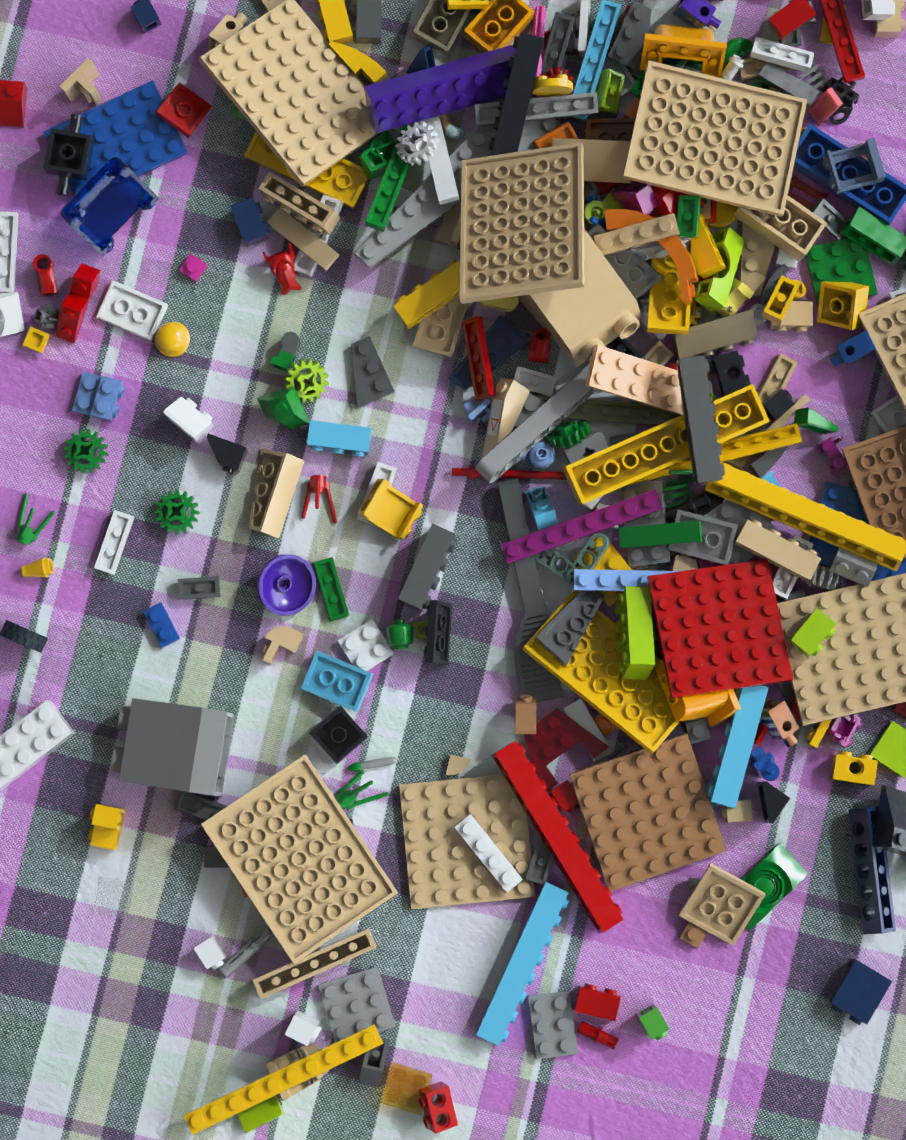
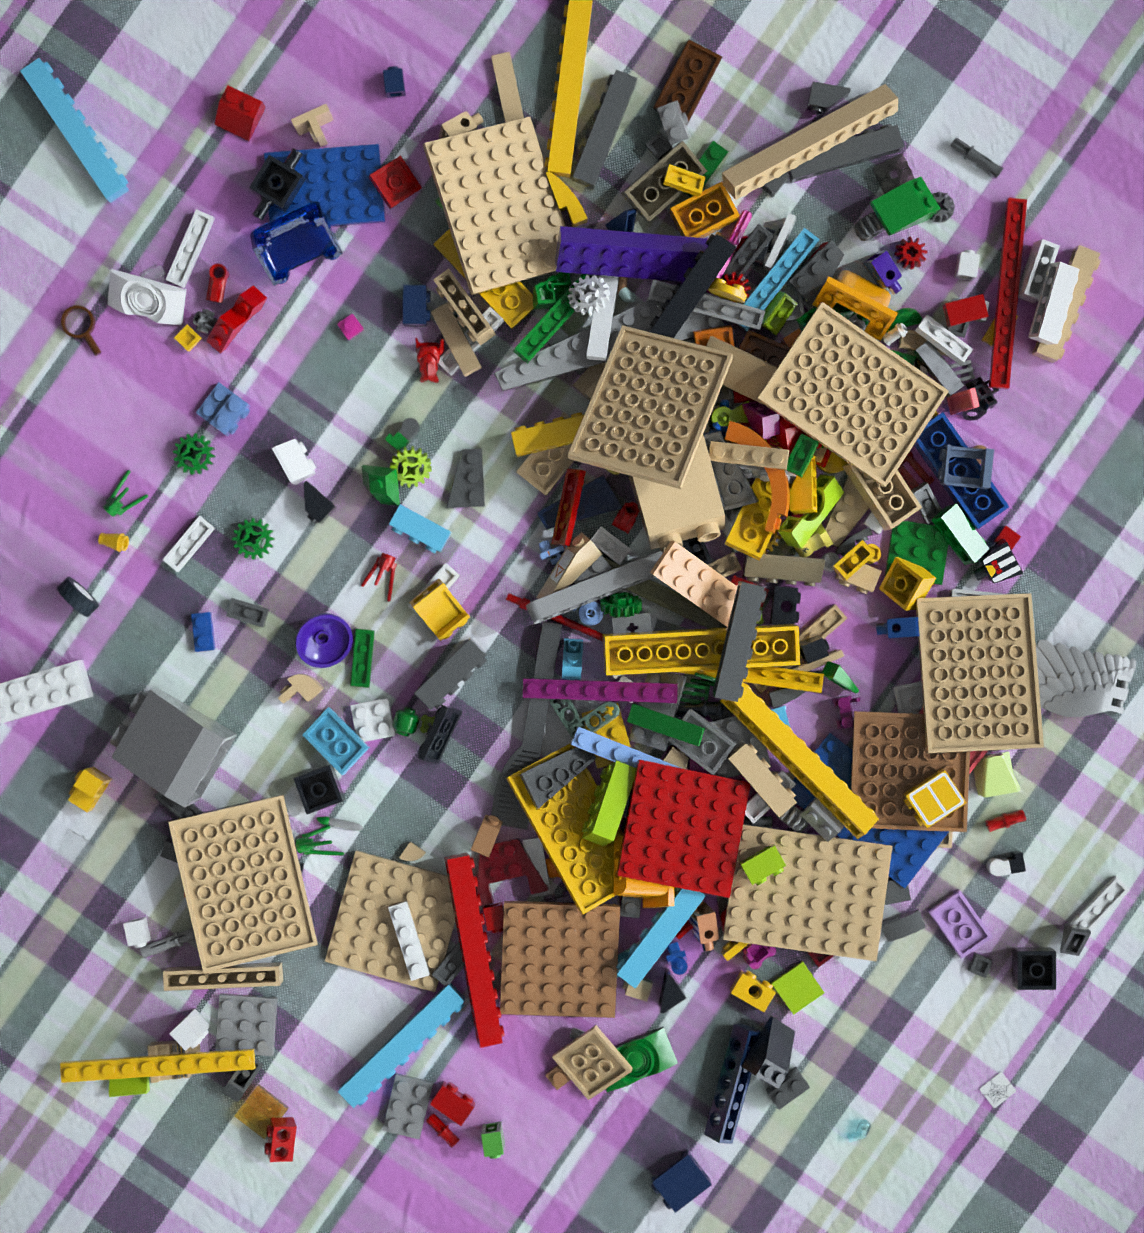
camera: 15 degrees right, 5 degrees up
white tile [96,280,169,342] -> none
yellow helmet [155,322,190,357] -> none
tan wedge [248,448,304,538] -> none

